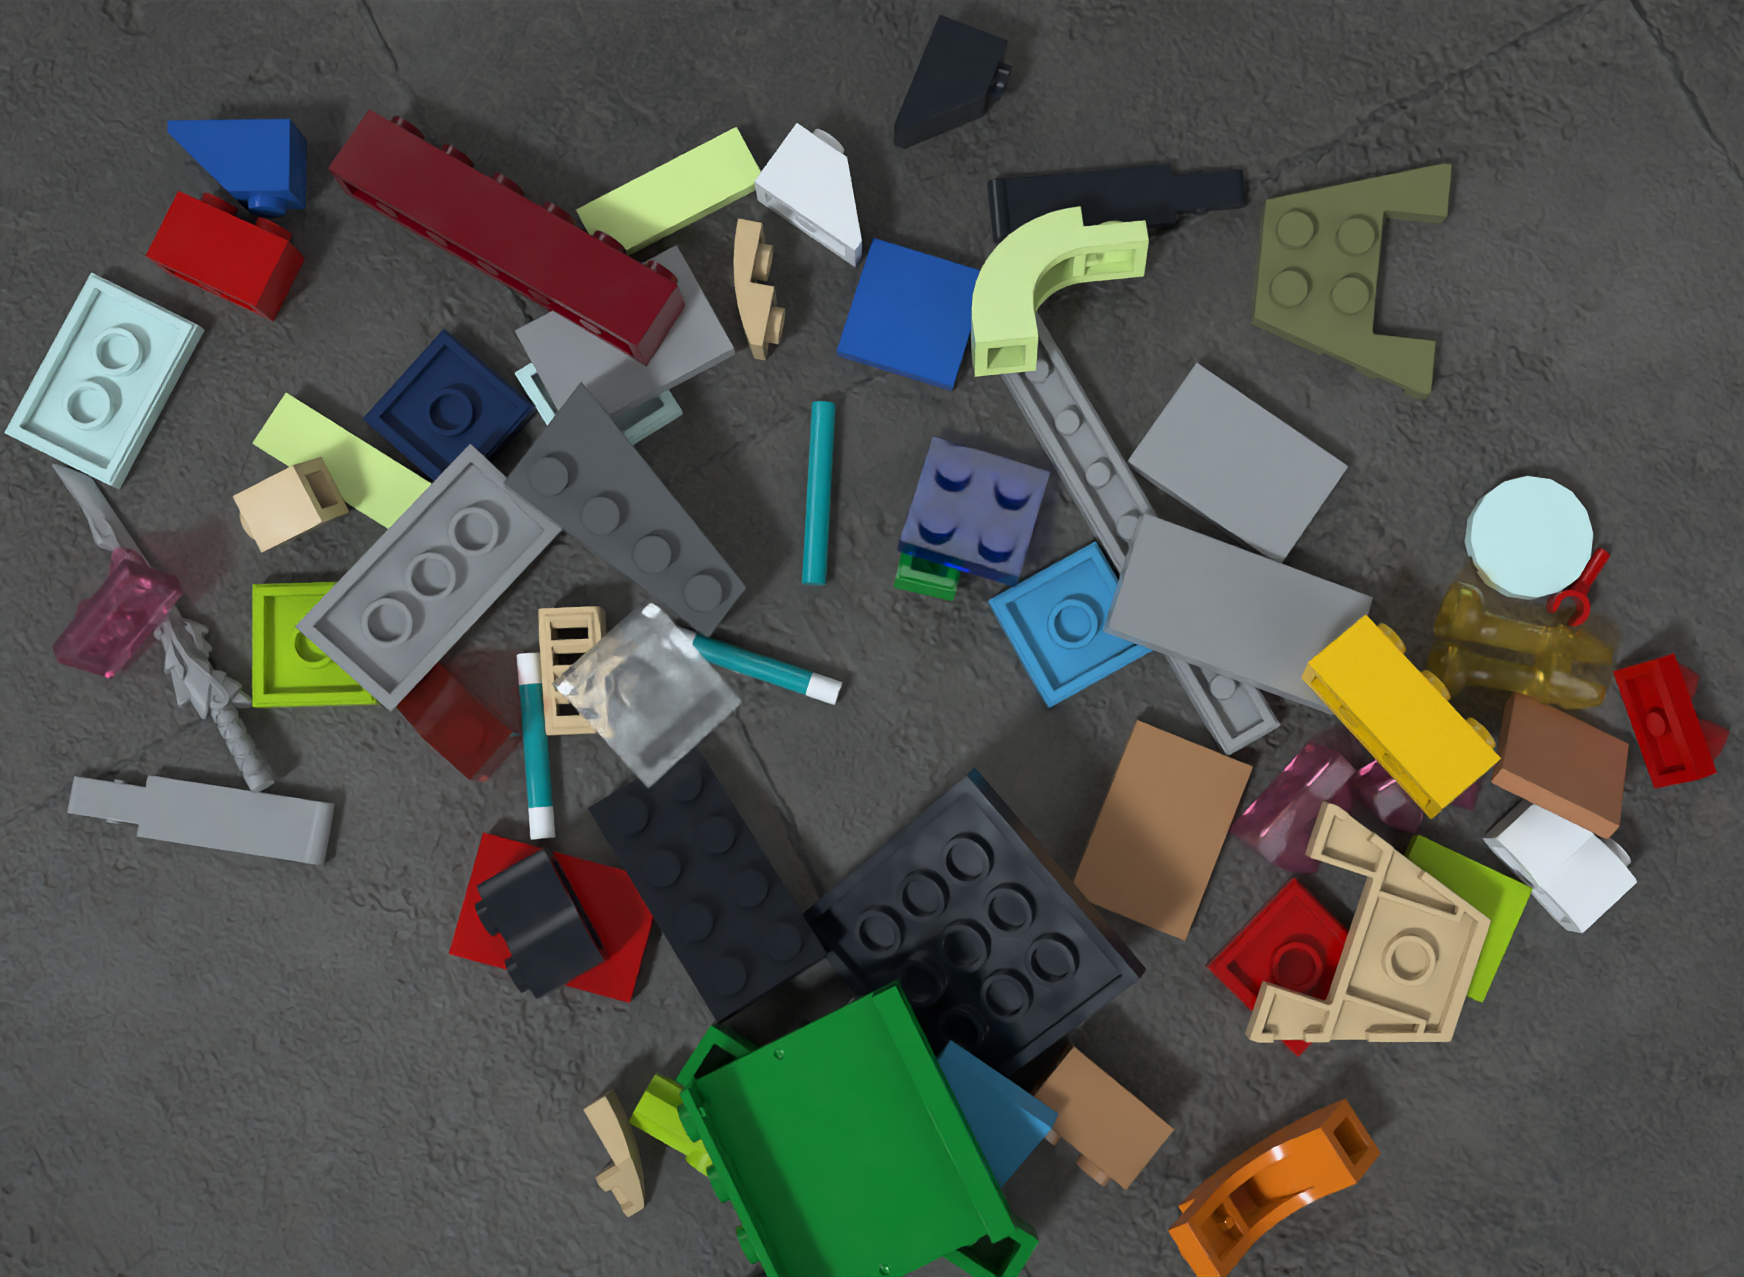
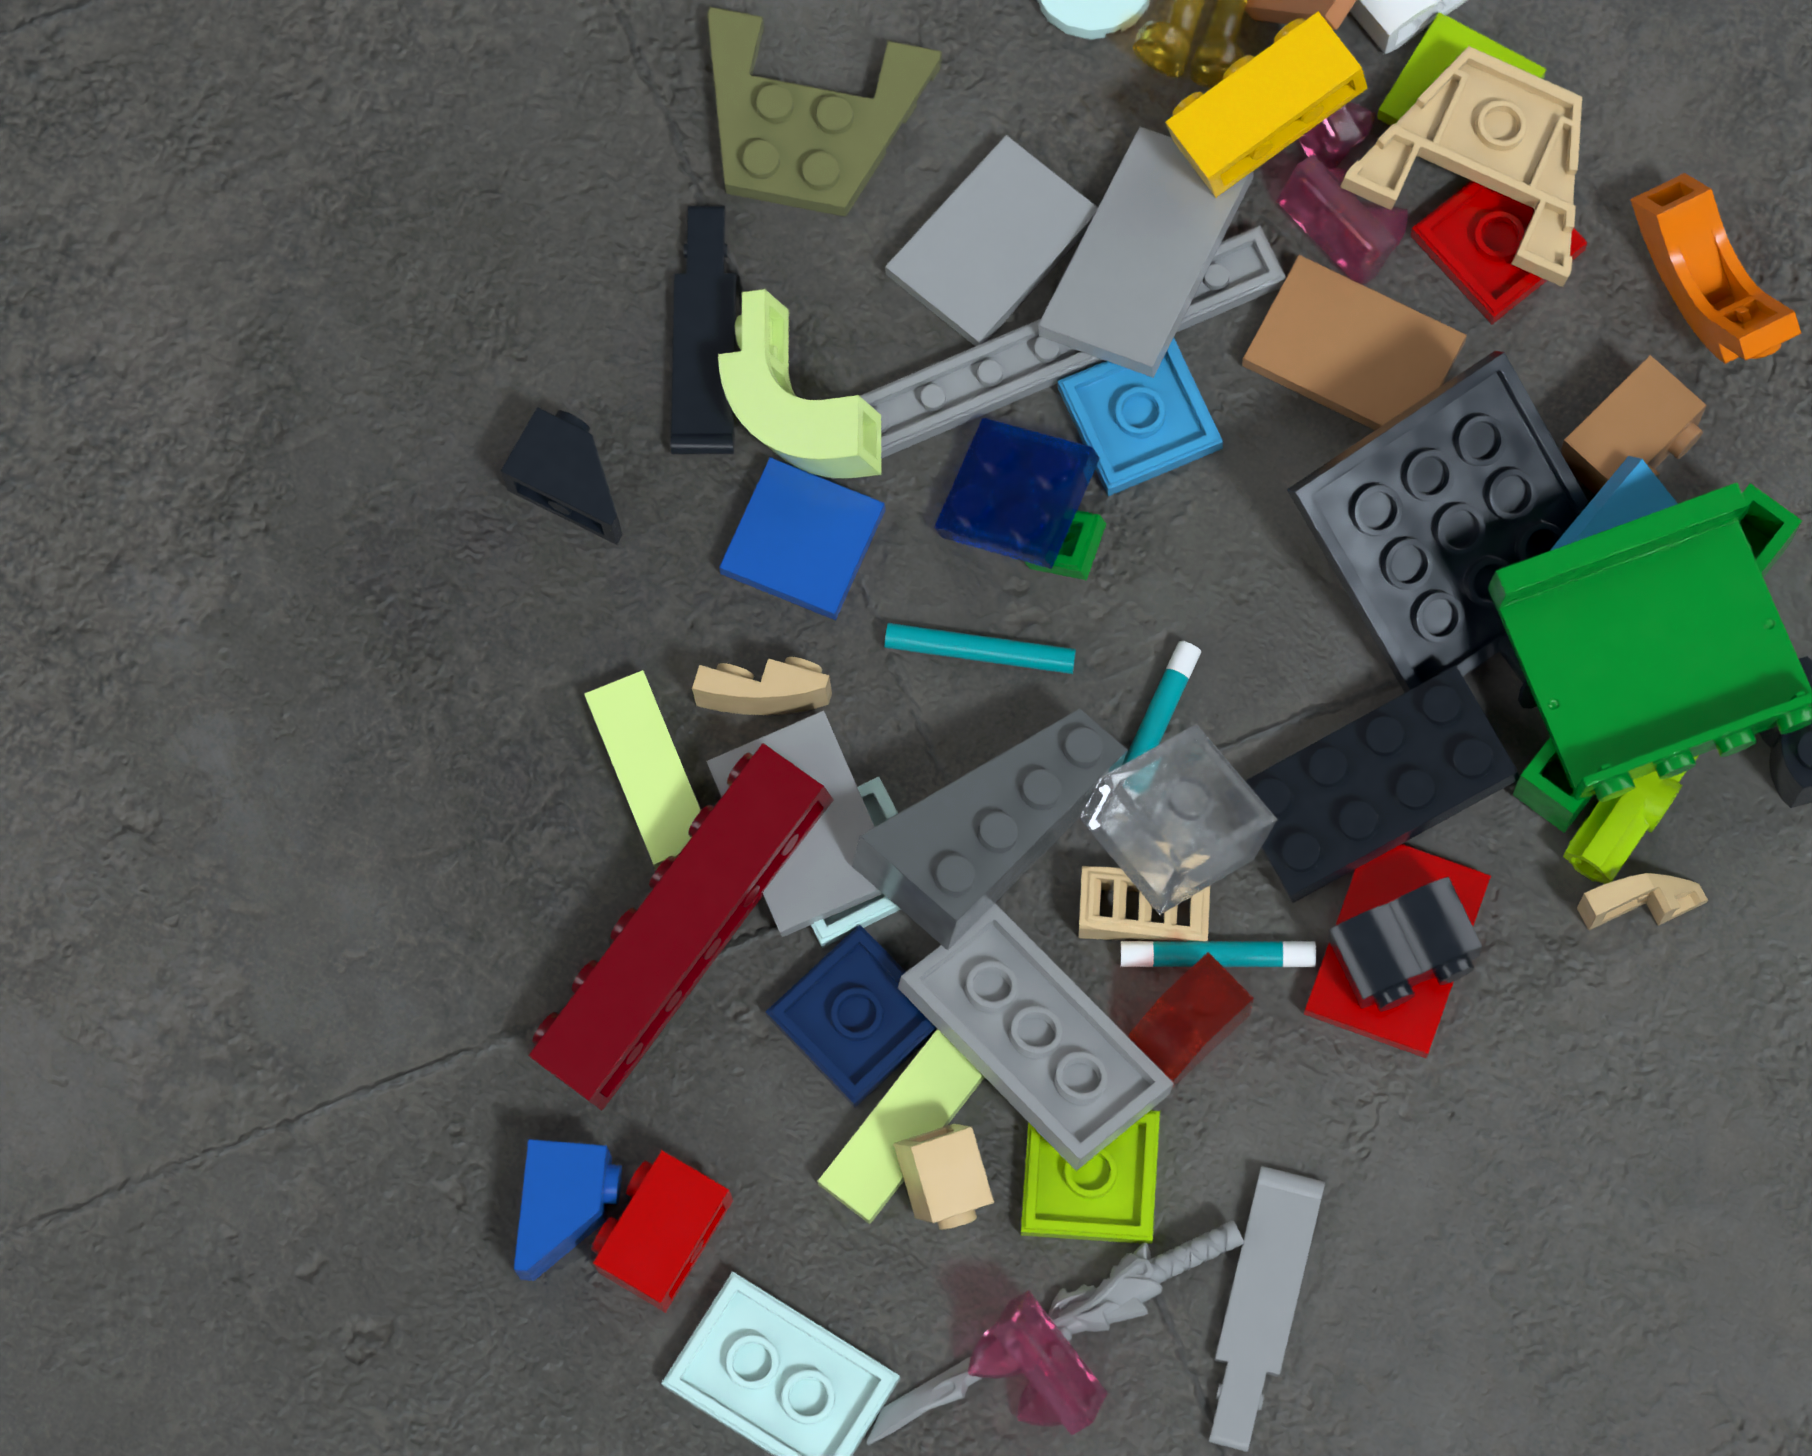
camera: 80 degrees left, 10 degrees down
white slope [754,123,862,268] -> none

